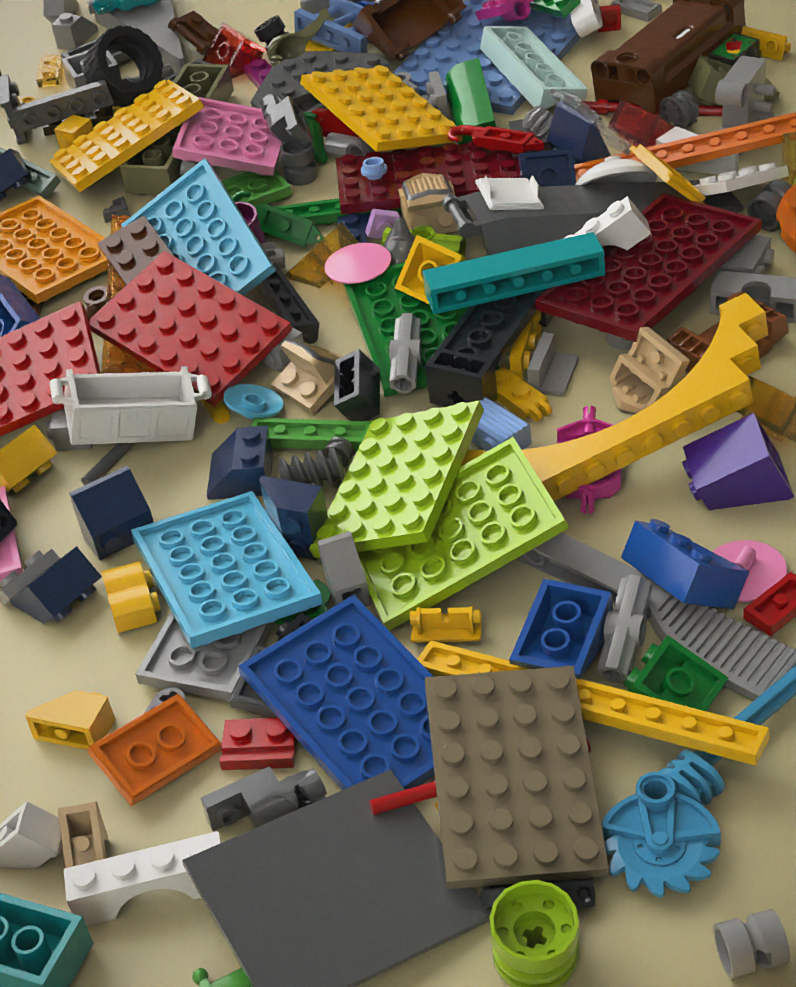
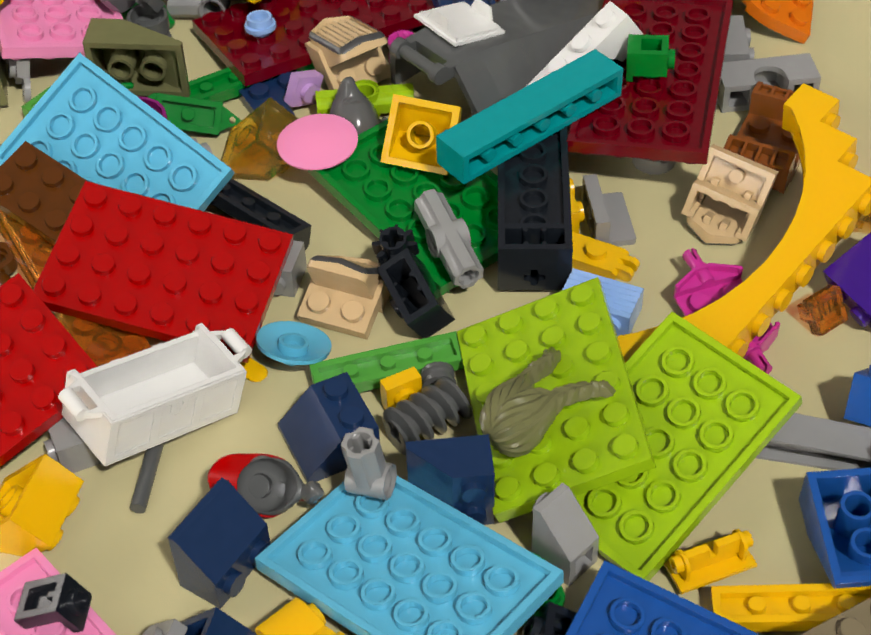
camera: 30 degrees left, 5 degrees up
none -> olive slope [82,18,191,97]
none -> dark grey hair [207,453,324,518]
none -> light grey piece [341,427,397,500]
none -> black gear [372,224,419,266]
none -> yellow plate [379,366,422,410]
none -> olive hair [479,347,616,457]
none -> green brick [626,34,675,82]
none -> clear orange tile [797,284,849,336]

